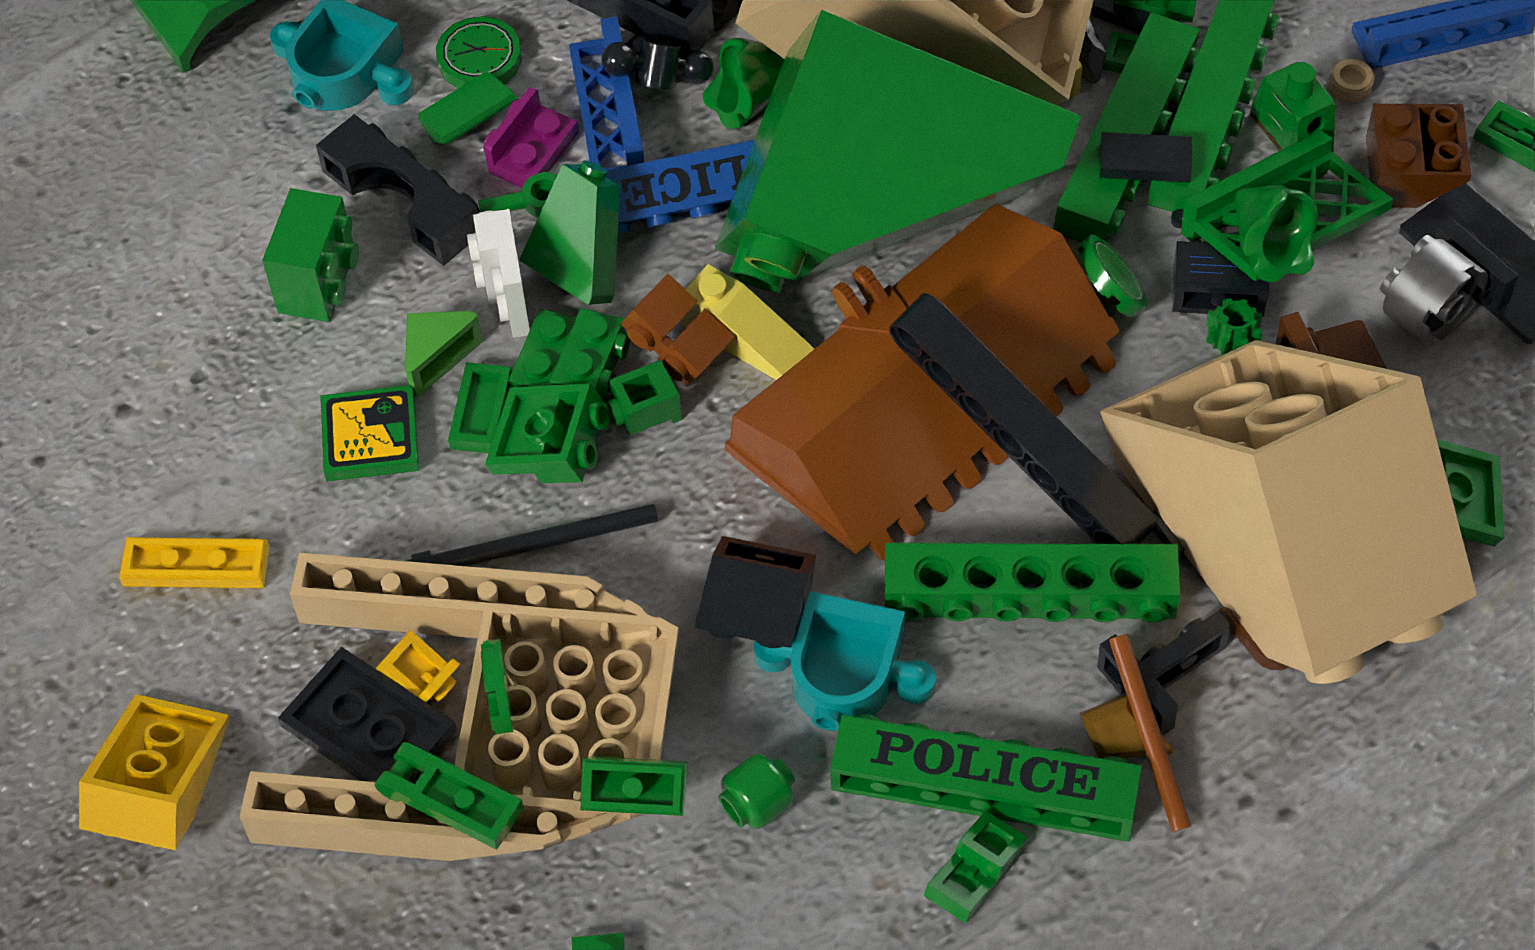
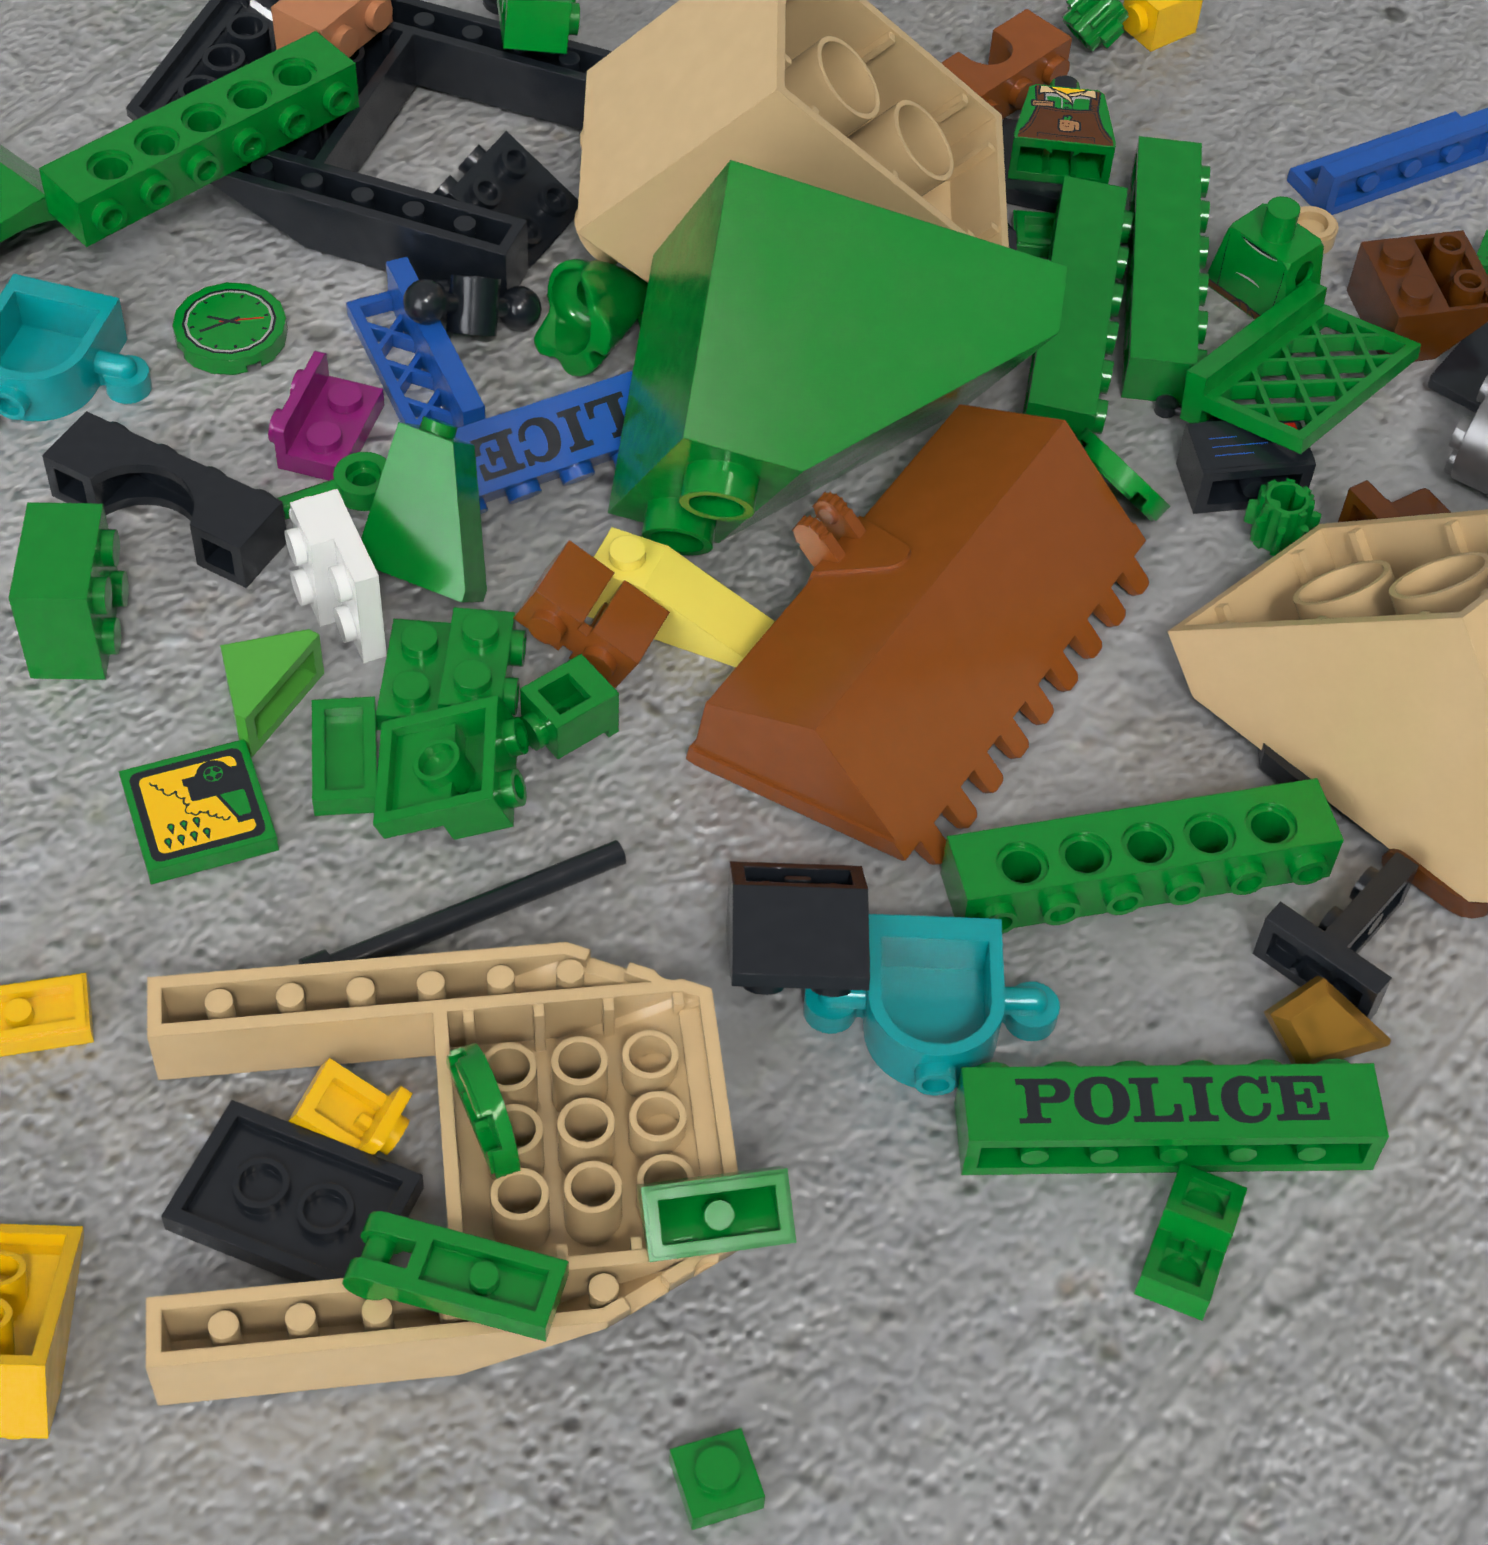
camera: 20 degrees left, 5 degrees down
green slope [418,72,517,144] -> none
green head [718,754,795,829] -> none
black beam [889,293,1157,544] -> none
black tile [1099,132,1192,183] -> none
dark orange bar [1109,634,1192,833] -> none
green hat [1235,185,1318,282] -> none

